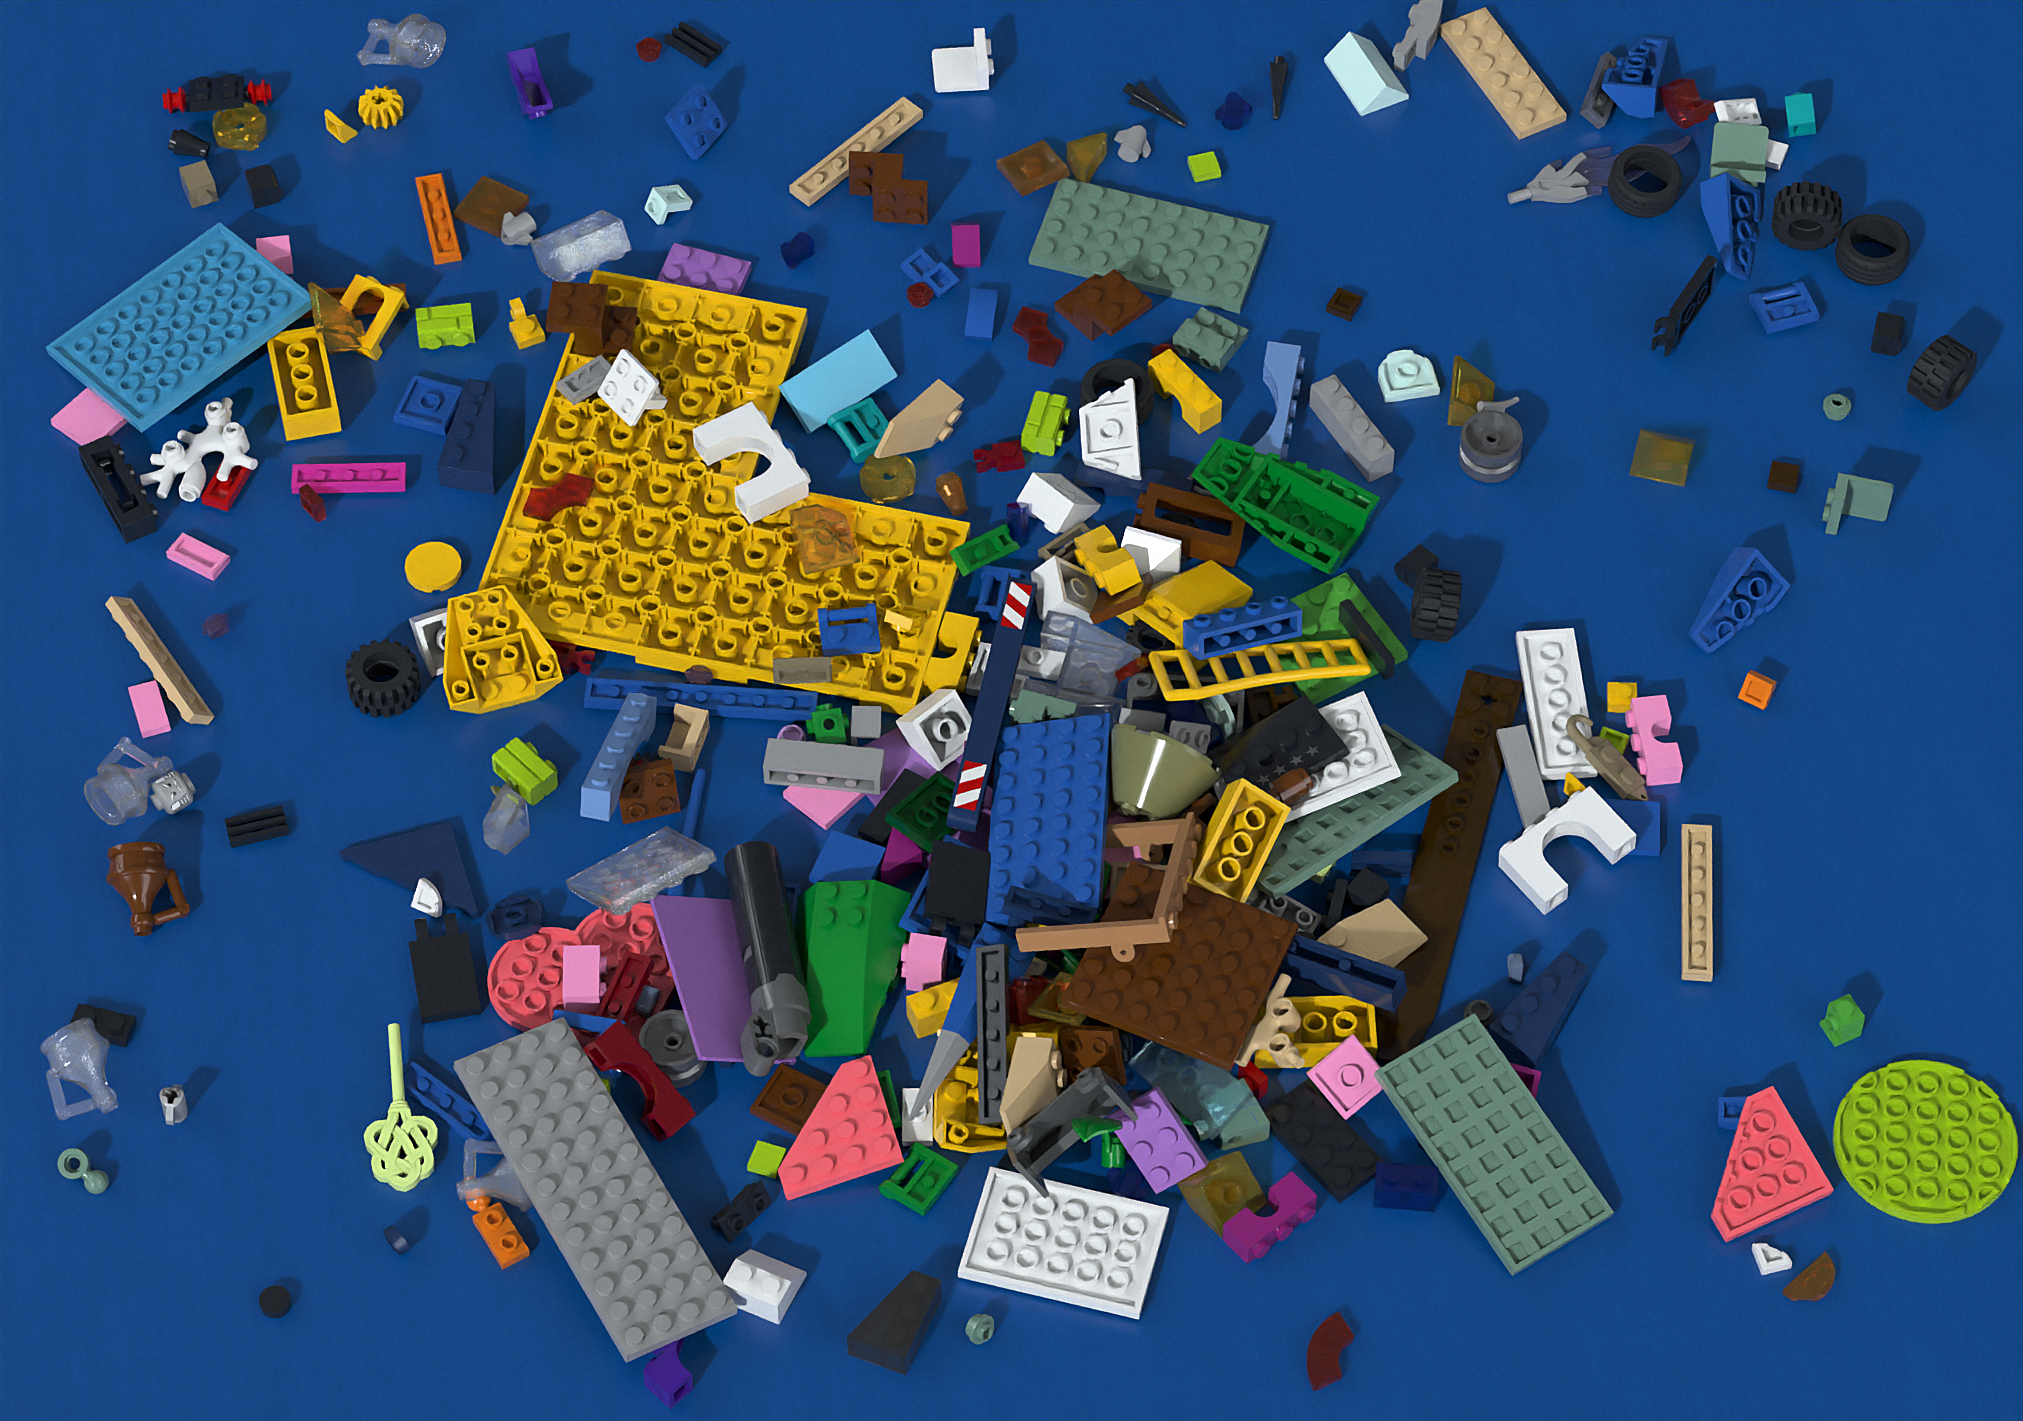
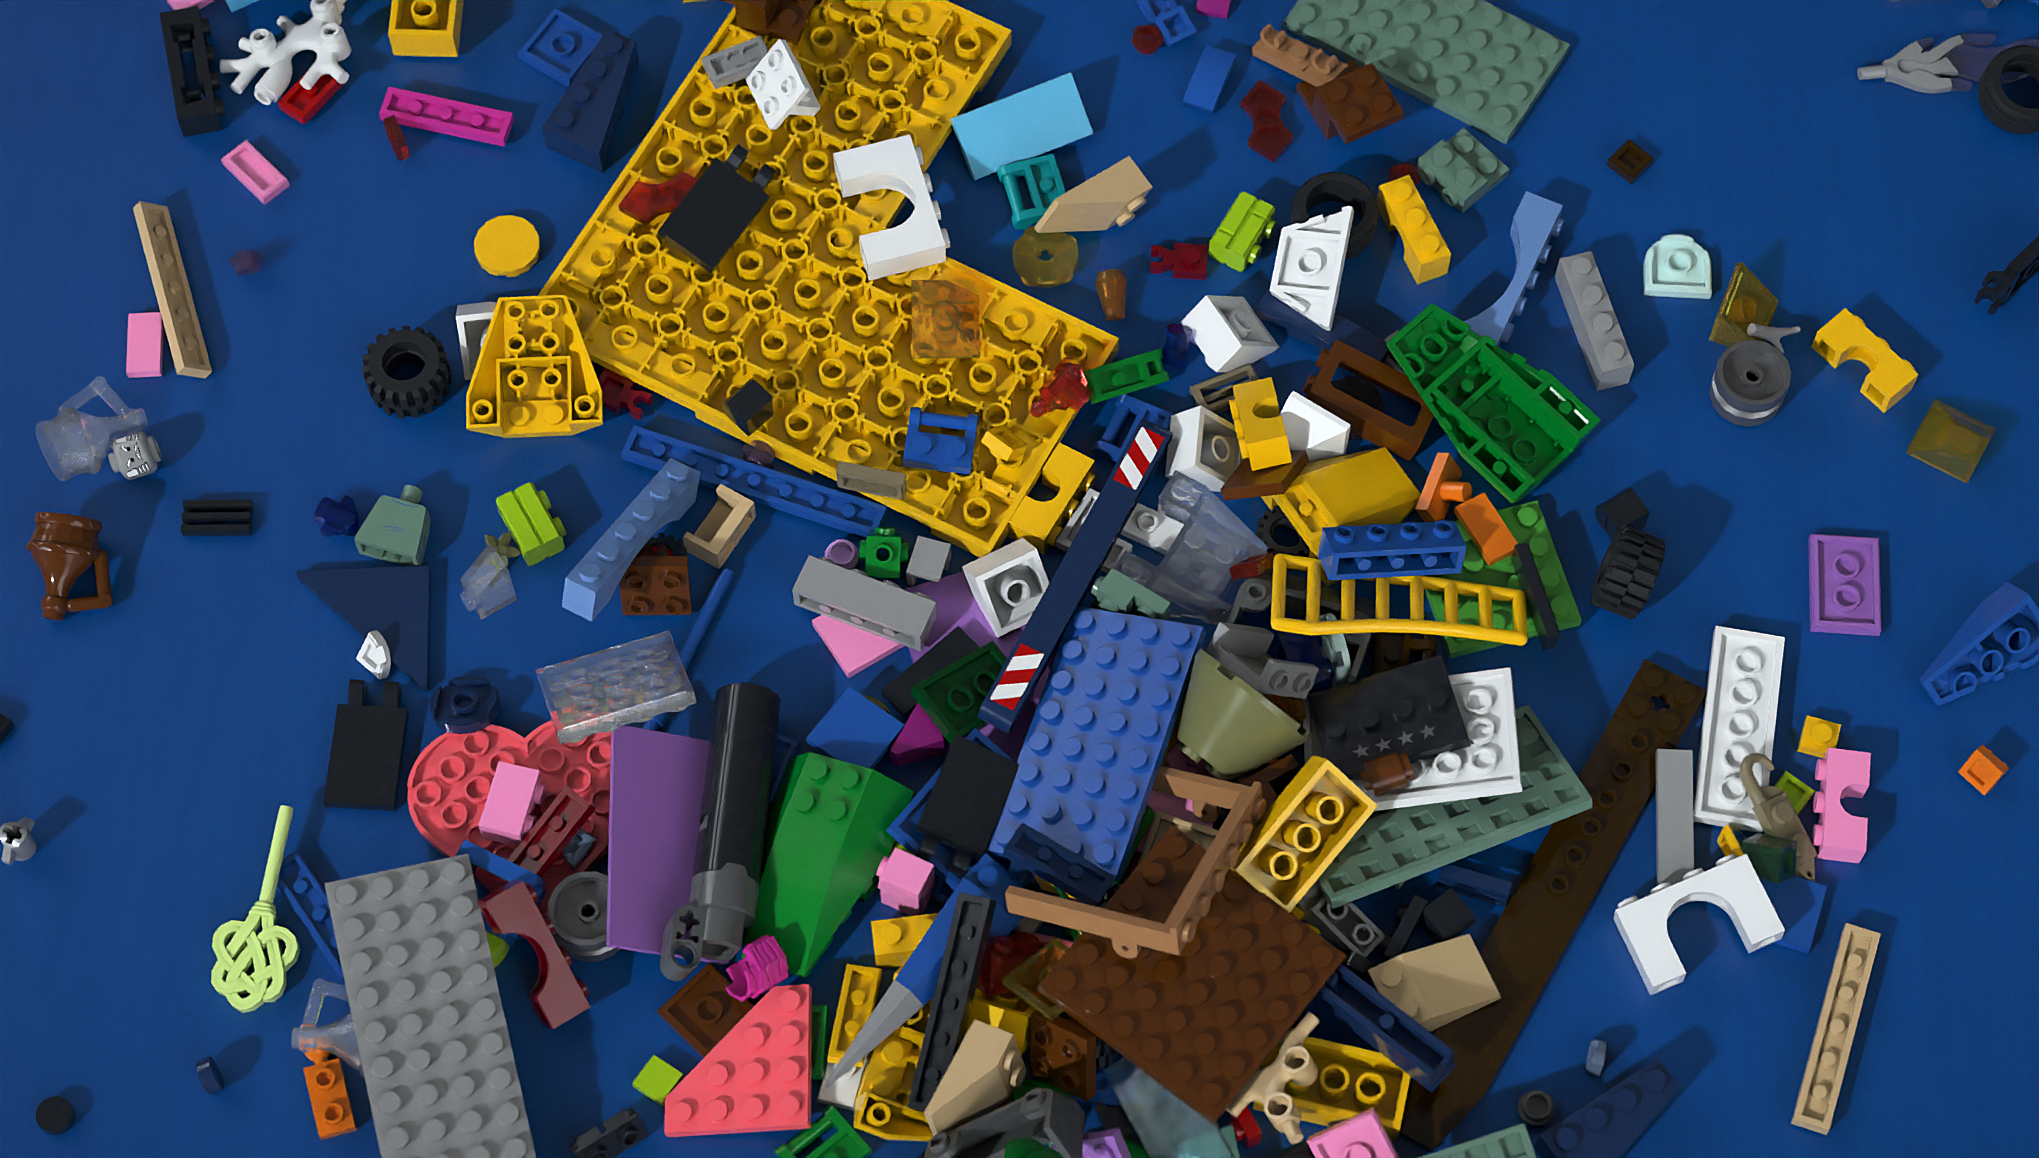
camera: 15 degrees right, 10 degrees up
none -> clear blue piece [314,495,359,537]
none -> sand green torso [354,485,431,566]
none -> black tile [657,144,776,273]
none -> black piece [722,379,774,436]
none -> dark pink hair [725,934,790,1002]
none -> yellow tile [828,964,882,1068]
none -> clear red rock [1030,356,1092,417]
none -> medium nougat plate [1252,24,1349,87]
none -> orange tile [1415,452,1472,522]
none -> orange tile [1454,492,1518,566]
none -> clear green brick [1742,833,1797,884]
none -> medium lavender tile [1809,534,1882,636]
none -> yellow arch [1811,308,1919,413]

